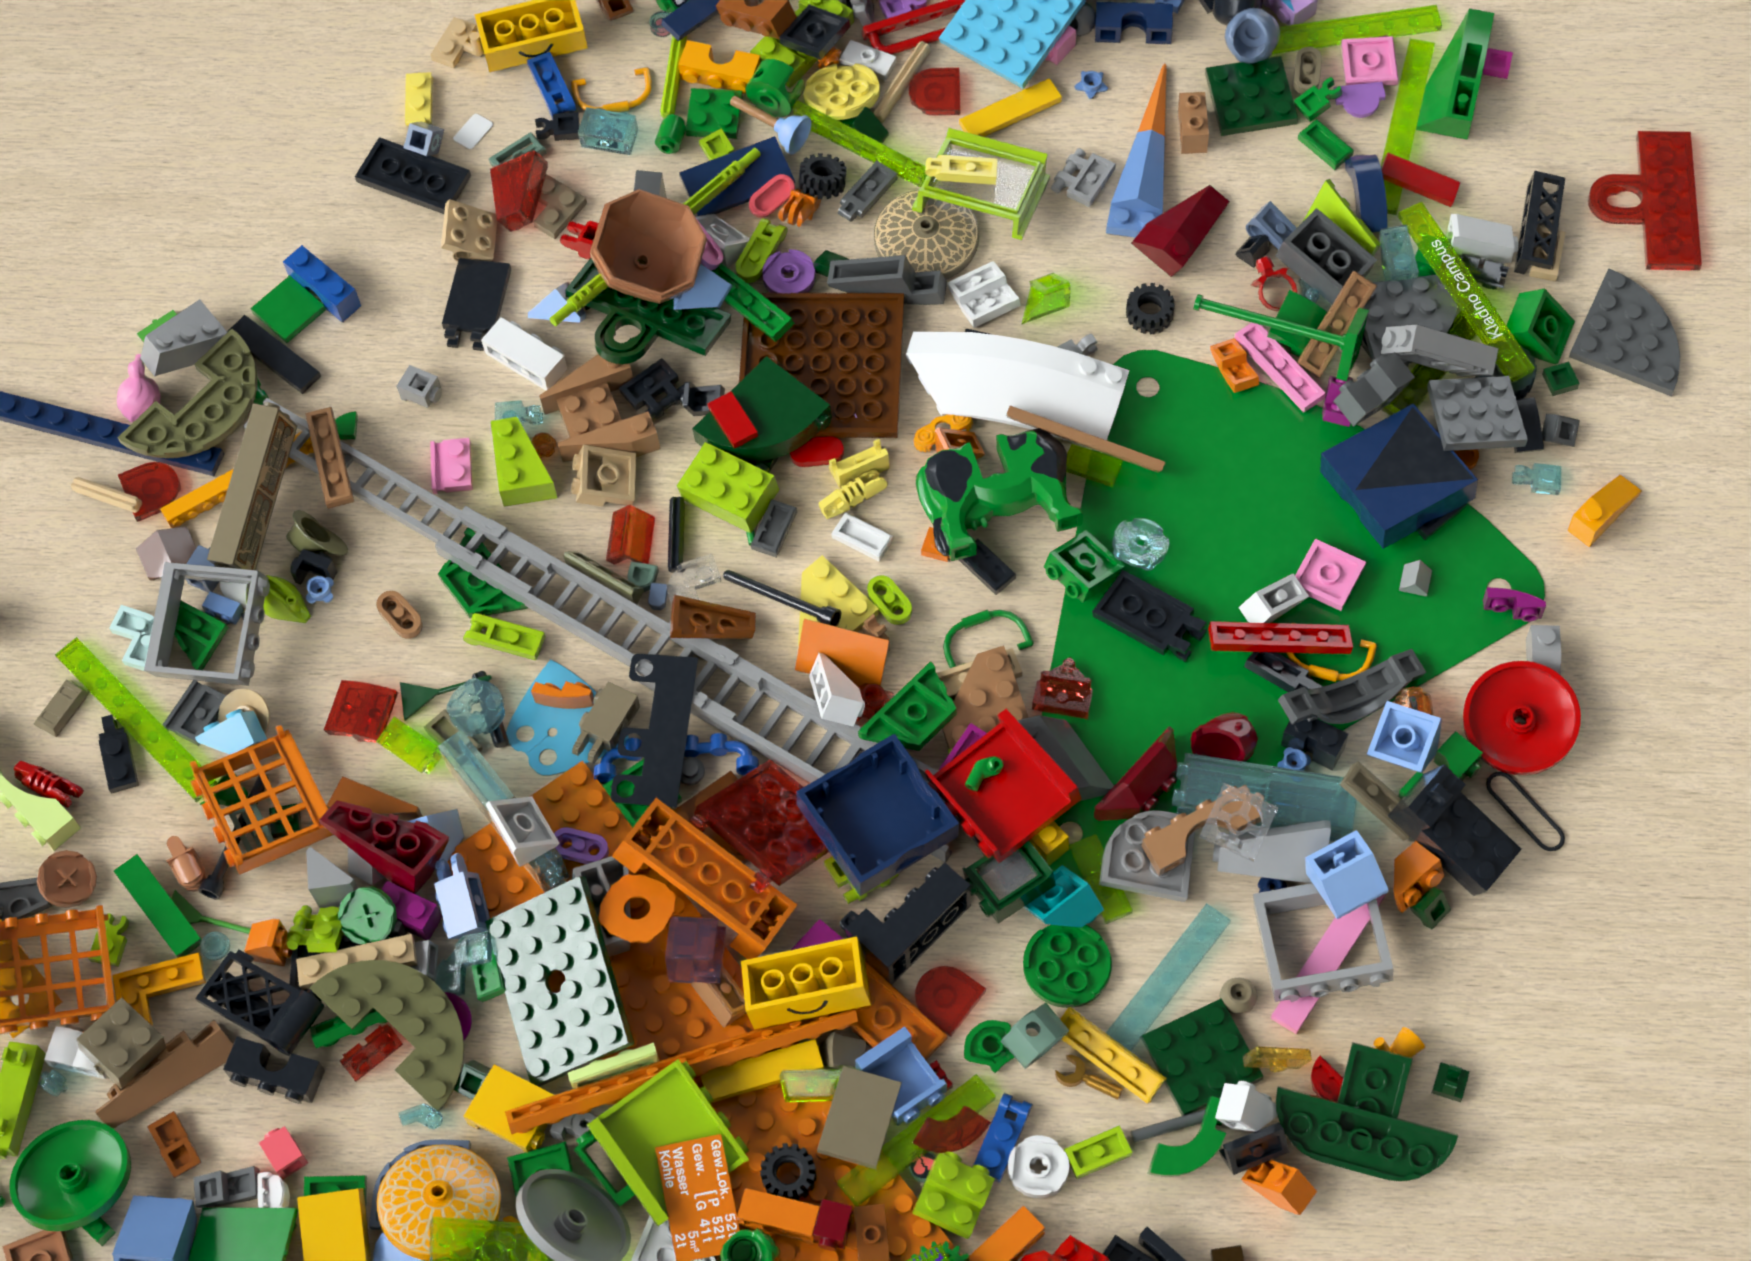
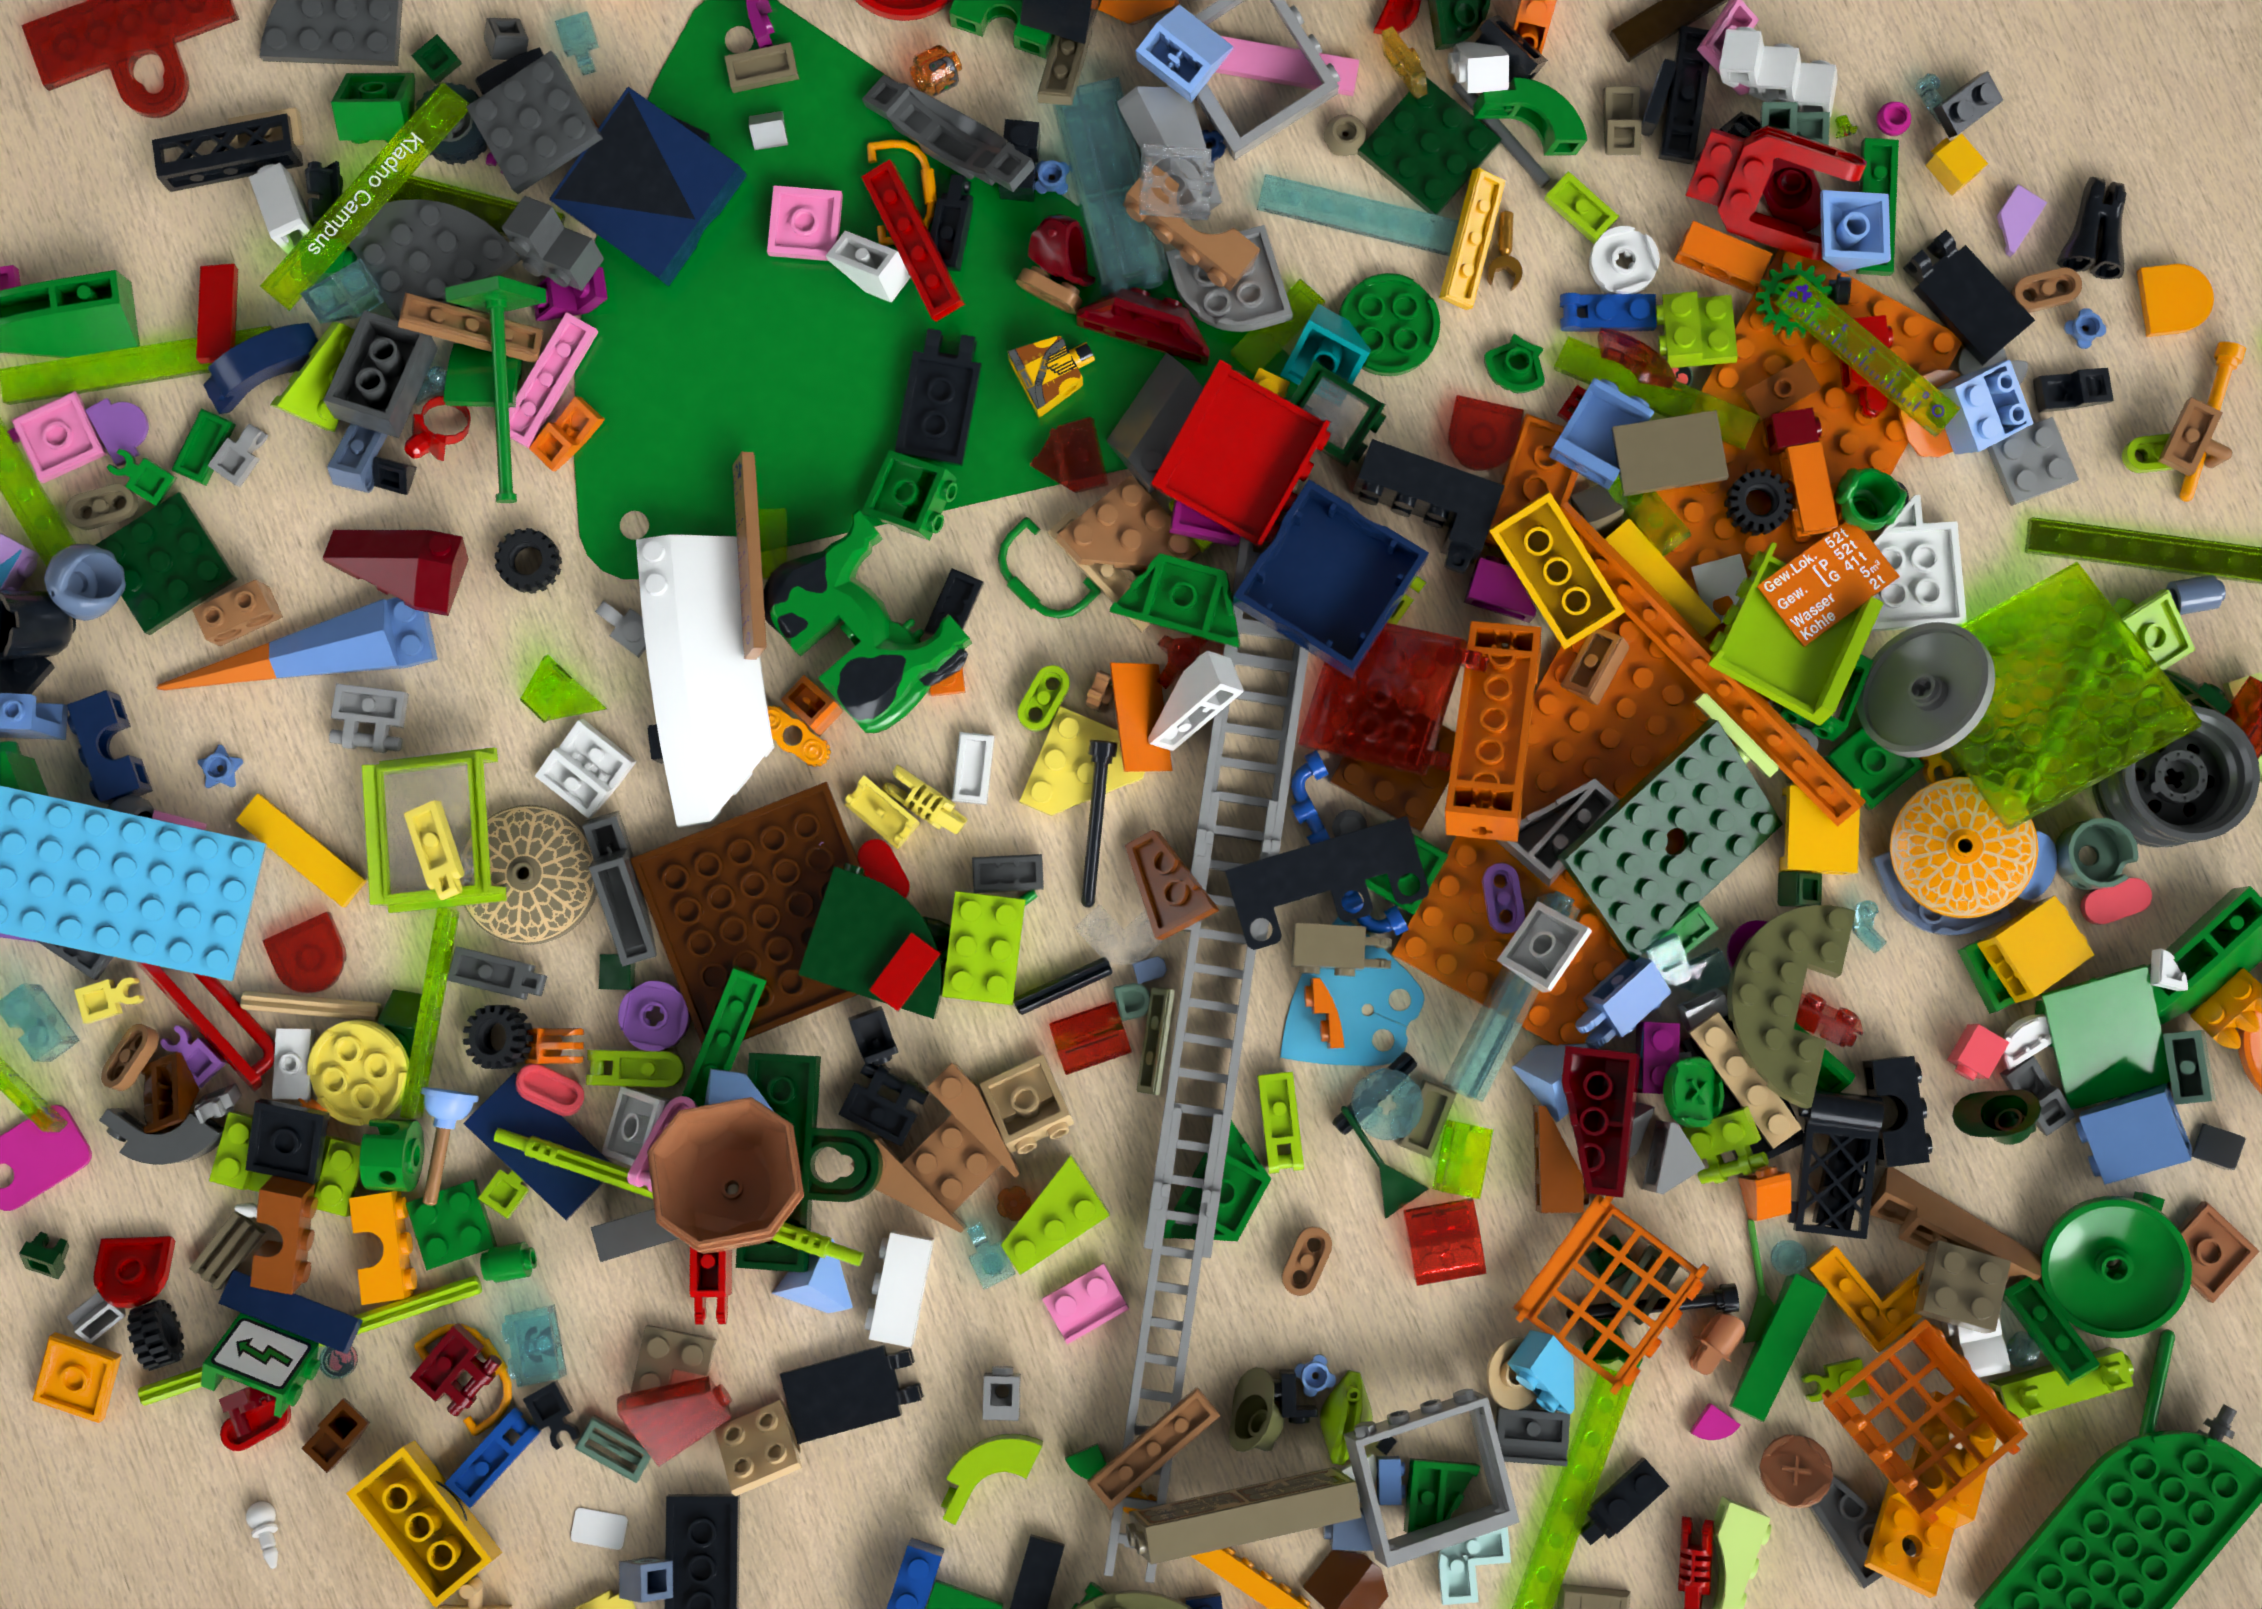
camera: 120 degrees left, 20 degrees up
dark orange slope [147,1111,202,1178] -> none
orange piece [598,874,676,943] -> none
plate [665,916,727,984] -> none
green arm [965,756,1004,791] -> none
sand green piece [1001,1003,1070,1069] -> none
clear light blue plate [1112,518,1169,571] -> none
light blue slope [1367,701,1442,773] -> none
light grey door [1381,325,1498,377] -> none
none -> light grey plate [208,423,268,487]
none -> dark red plate [410,1323,502,1416]
none -> dark tan tile [724,42,799,93]
none -> lime arch [941,1434,1043,1525]
none -> torso [1008,336,1095,418]
none -> medium nougat plate [1016,266,1083,314]
none -> dark tan slope [1603,86,1642,155]
none -> dark pink tile [1689,1403,1741,1440]
none -> white sticker [1691,554,1748,624]
none -> dark green piece [1952,1089,2041,1145]
none -> green plate [2003,1277,2100,1386]

